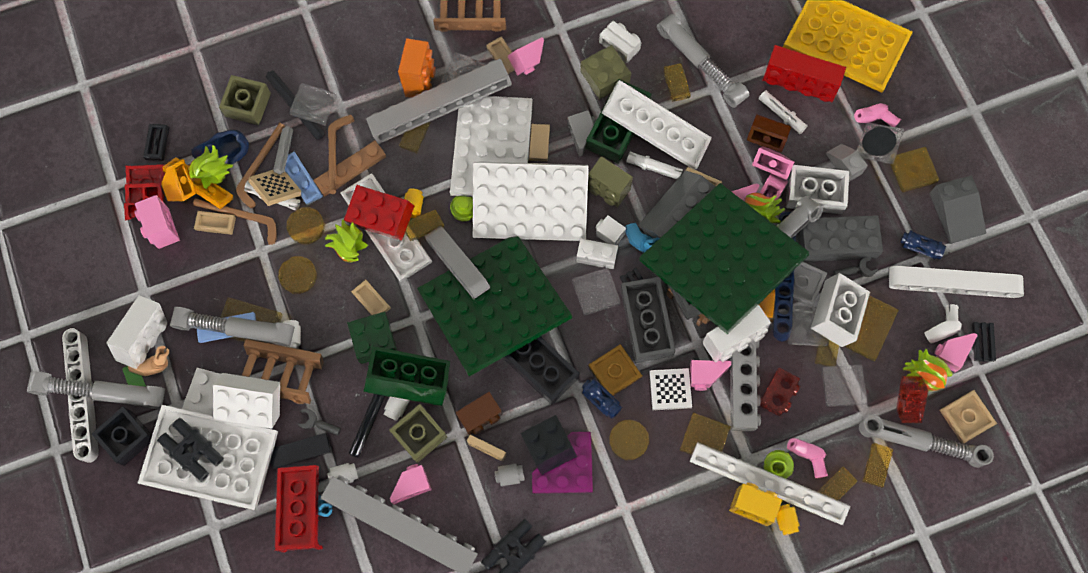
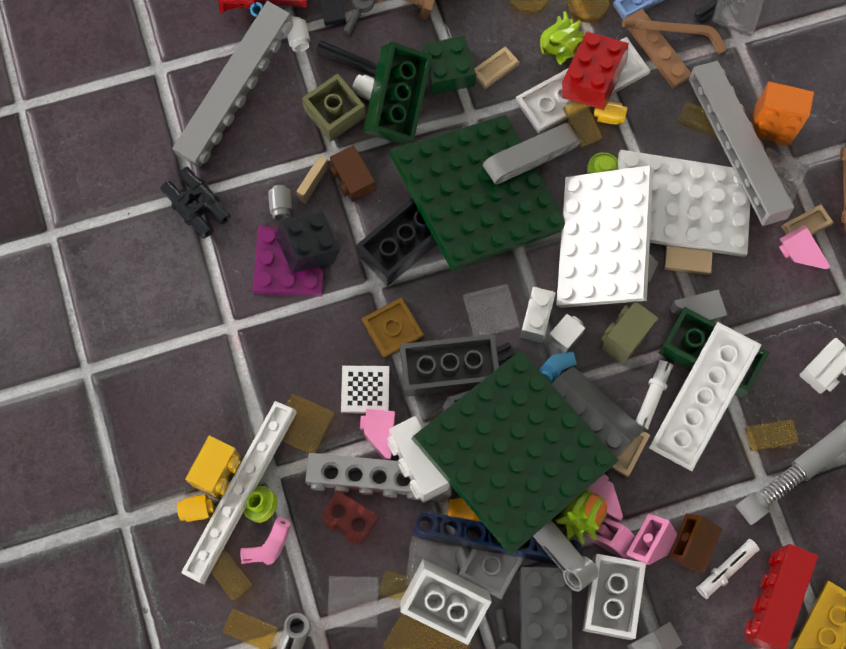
camera: 90 degrees right, 0 degrees up
bright pink slope [390,464,431,504] -> none
olive brick [580,45,631,100] -> none
dark blue piece [581,379,622,419] -> none
clear yellow tile [609,420,649,460] -> none

